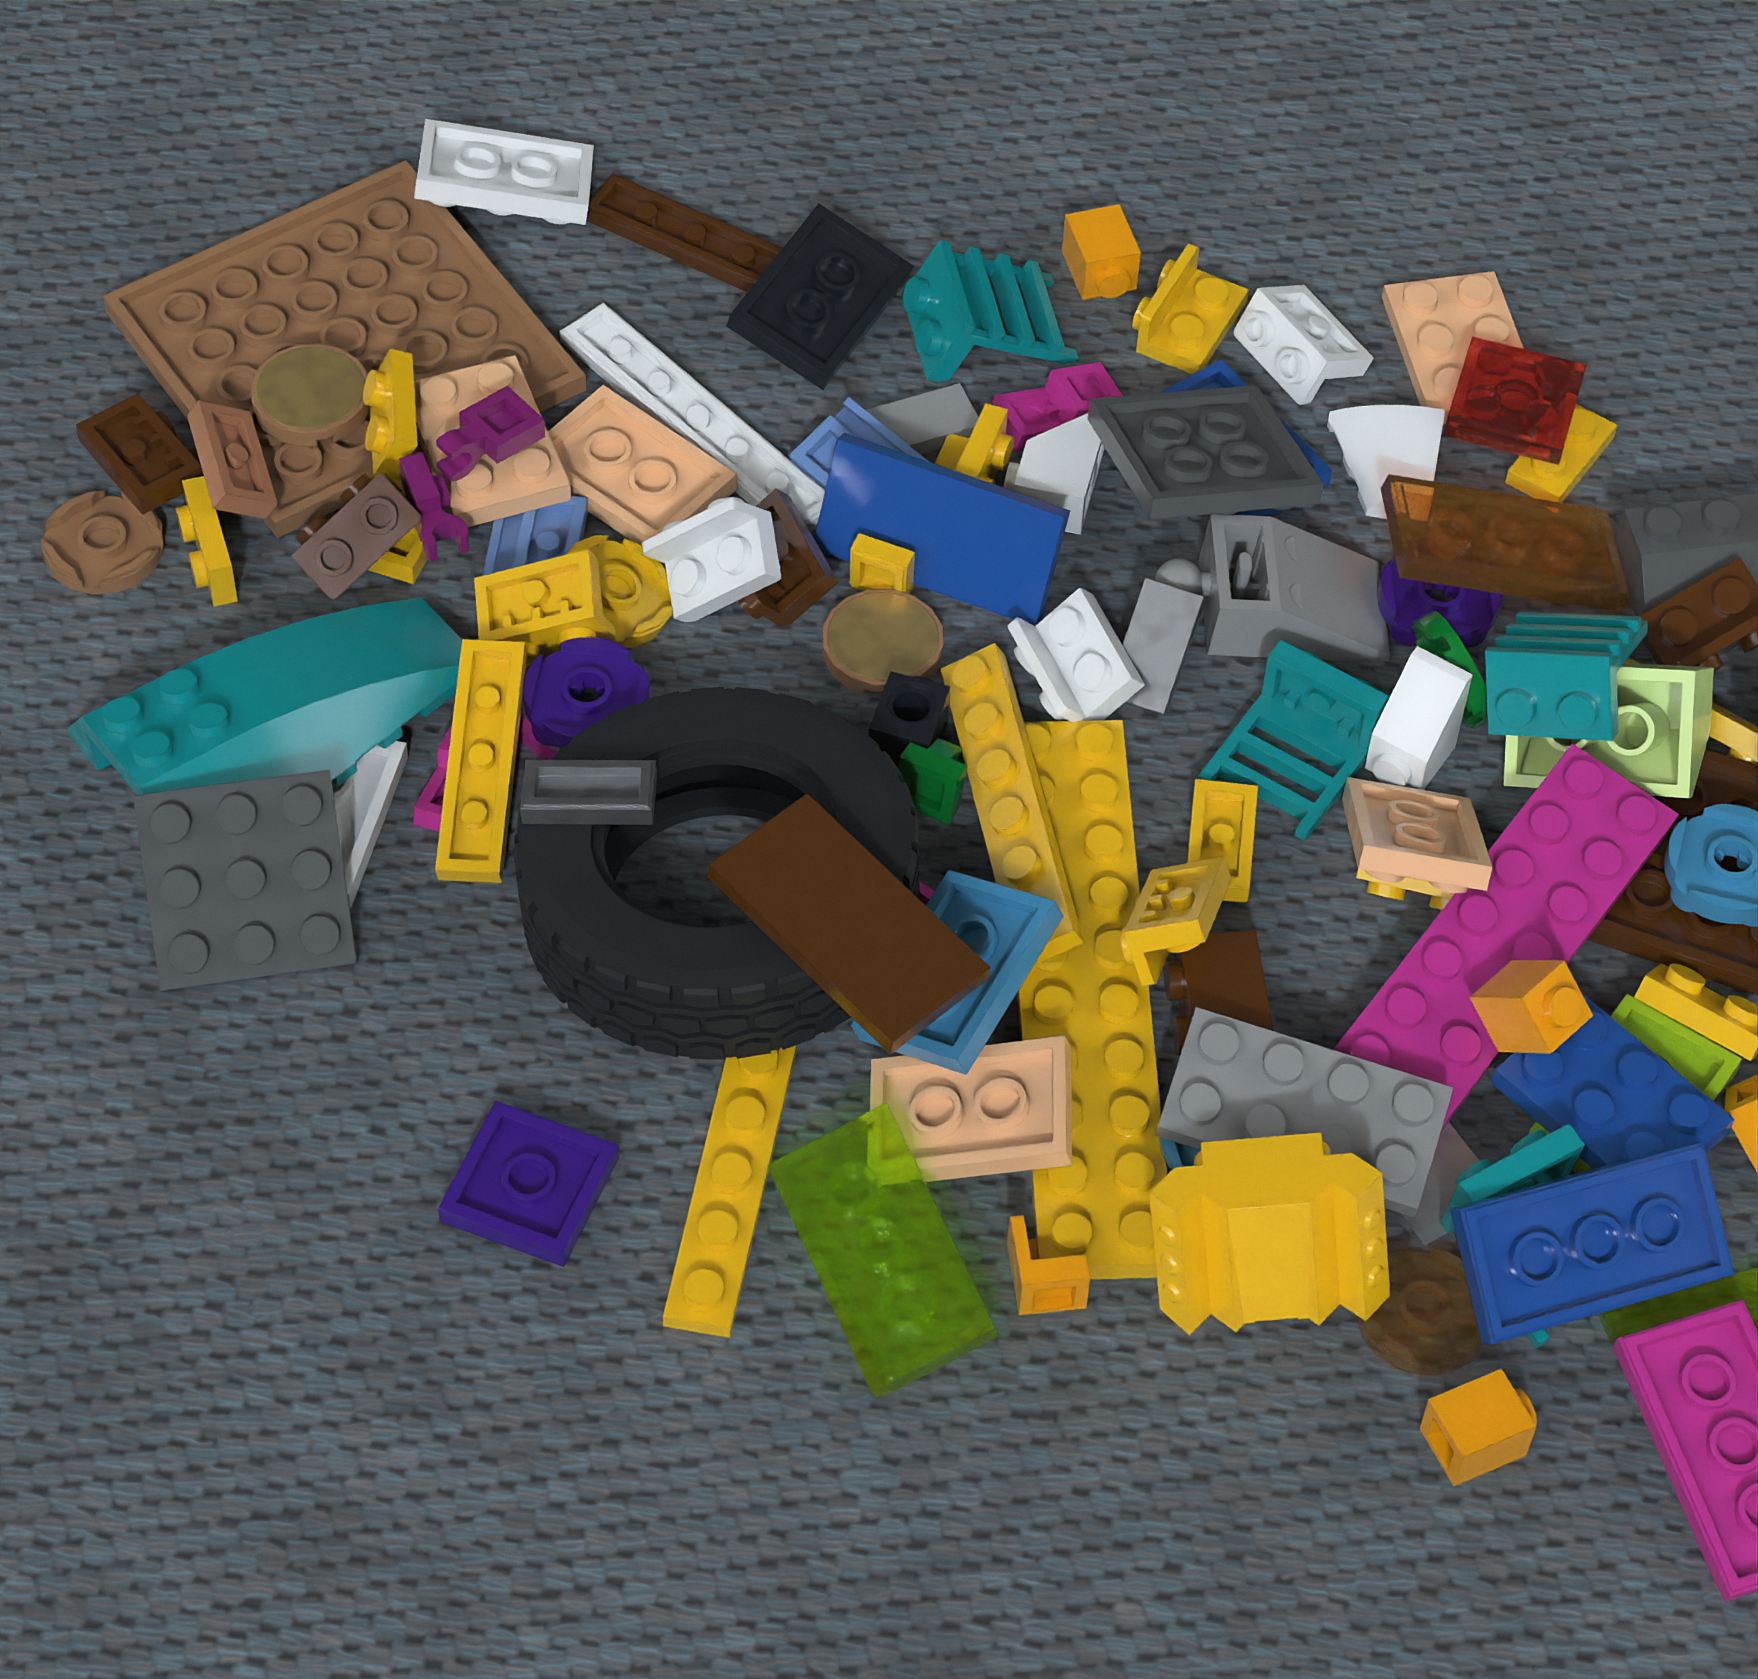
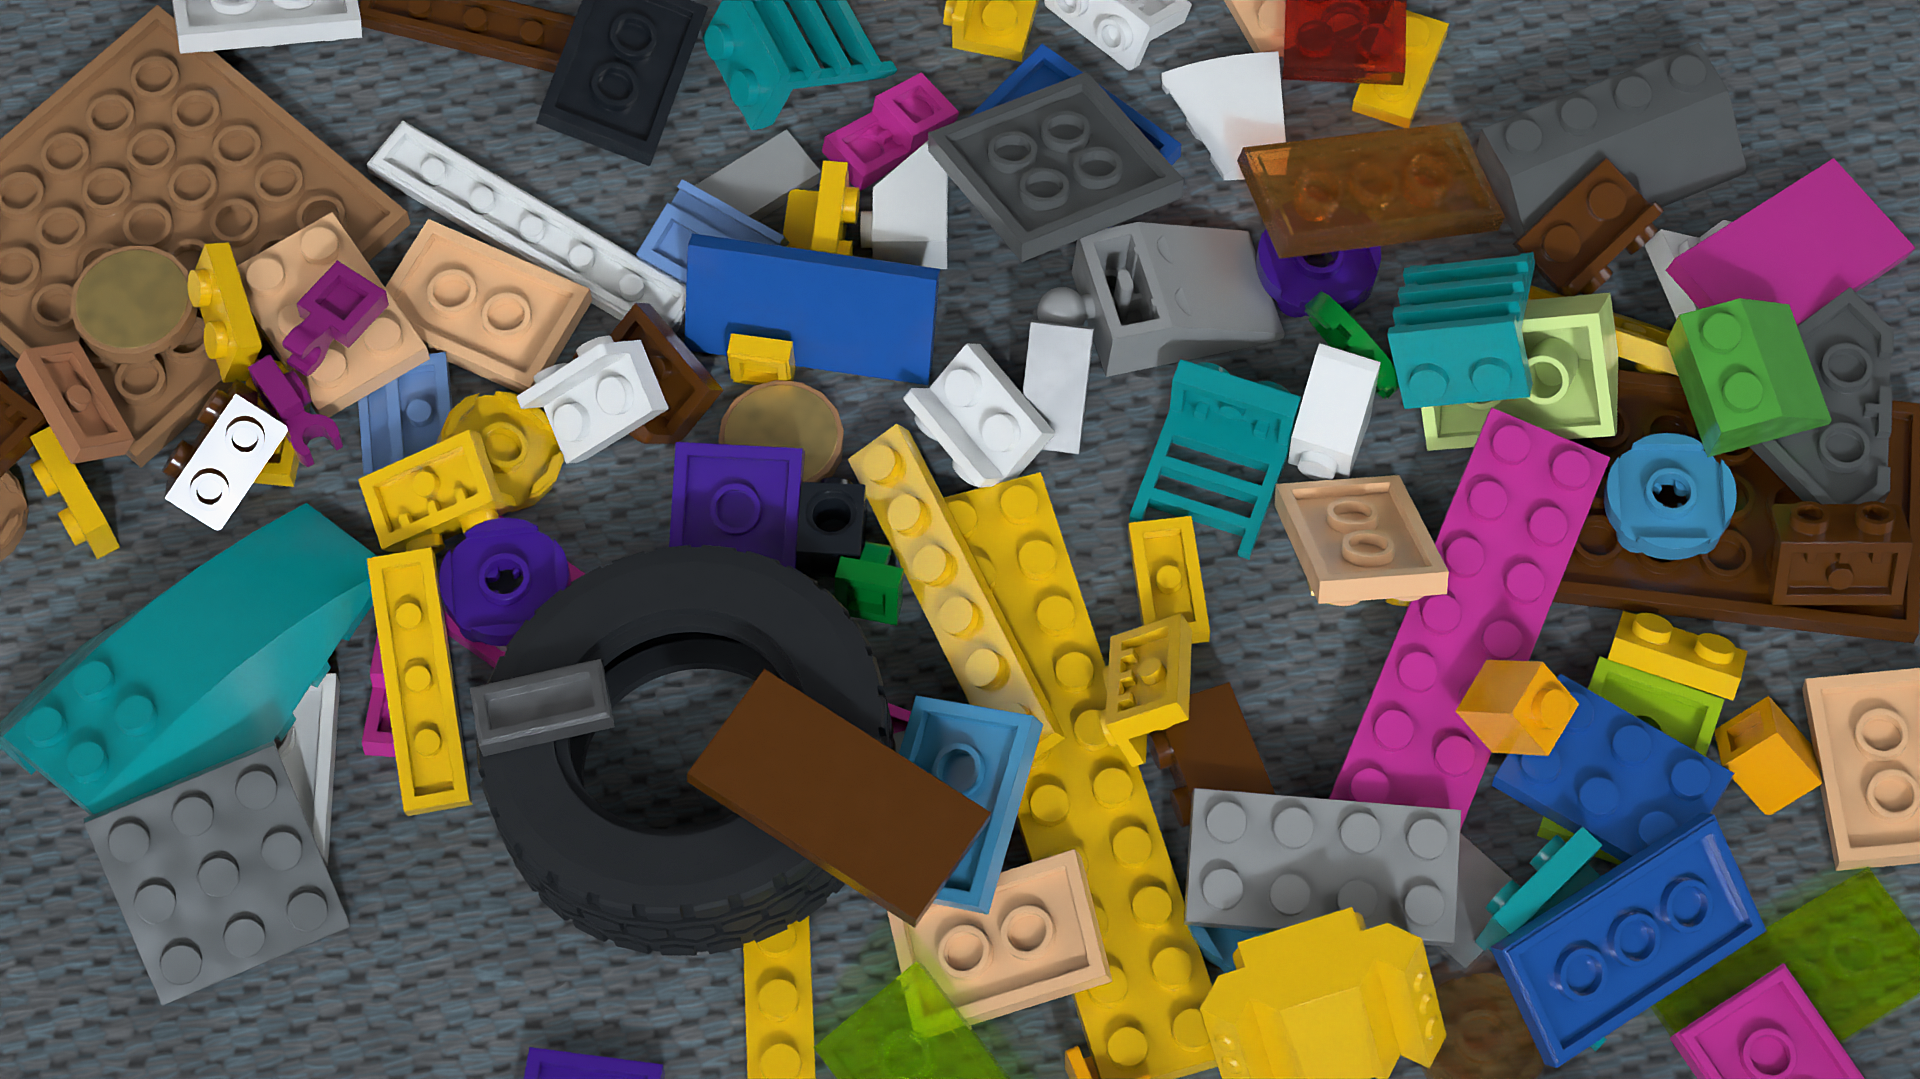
camera: 10 degrees left, 10 degrees up
none -> dark purple plate [669,442,805,570]

